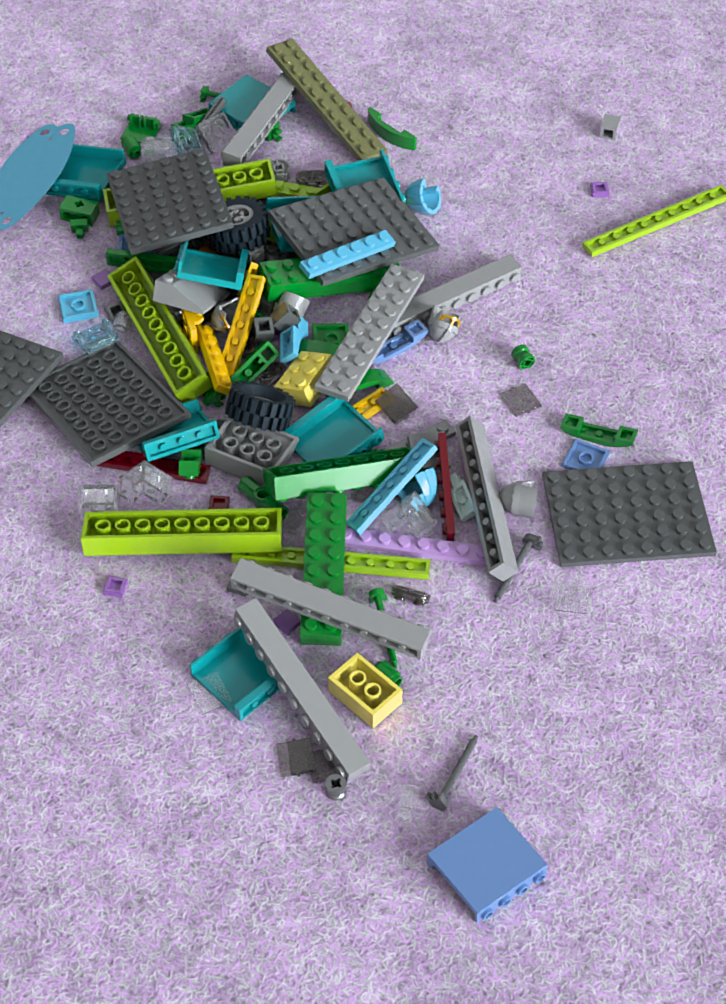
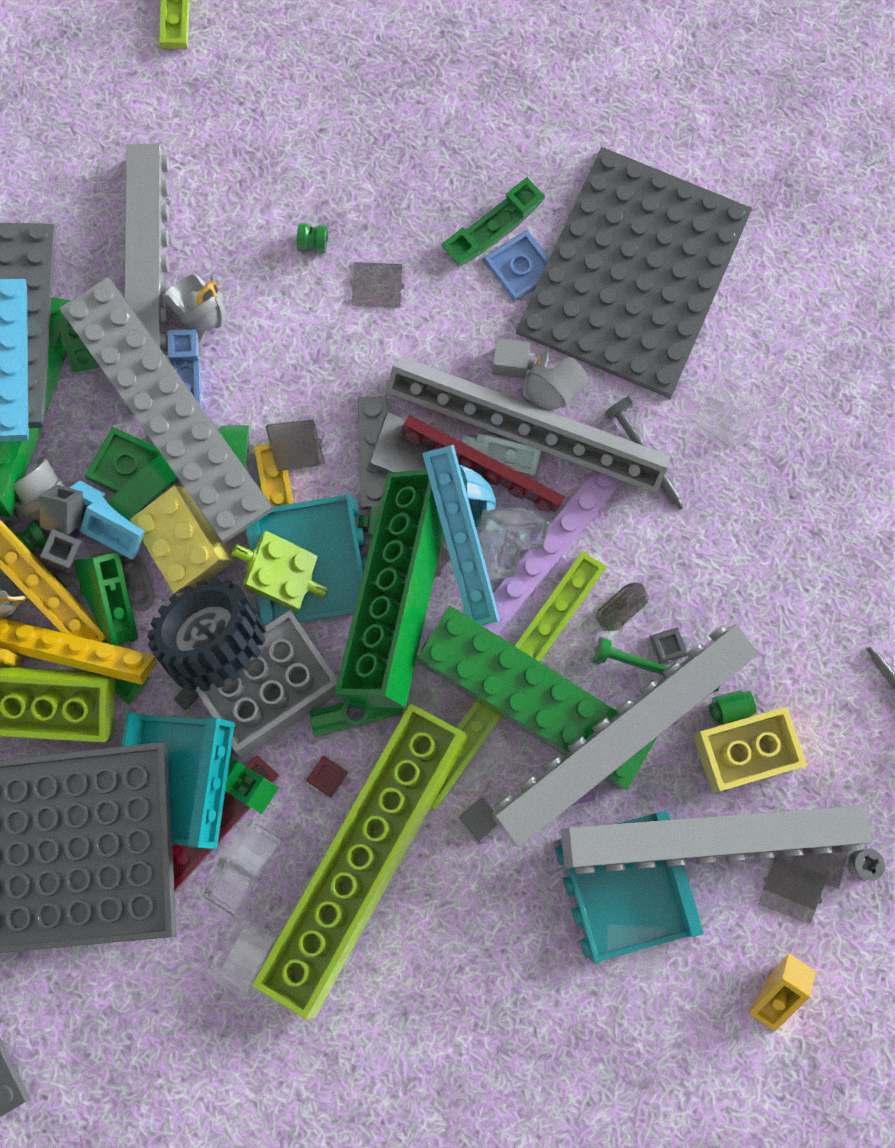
camera: 65 degrees left, 25 degrees up
medium lavender tile [103,576,128,598] -> none
none -> lime plate [231,531,327,611]
none -> light grey brick [492,338,535,379]
none -> yellow slope [748,953,816,1031]

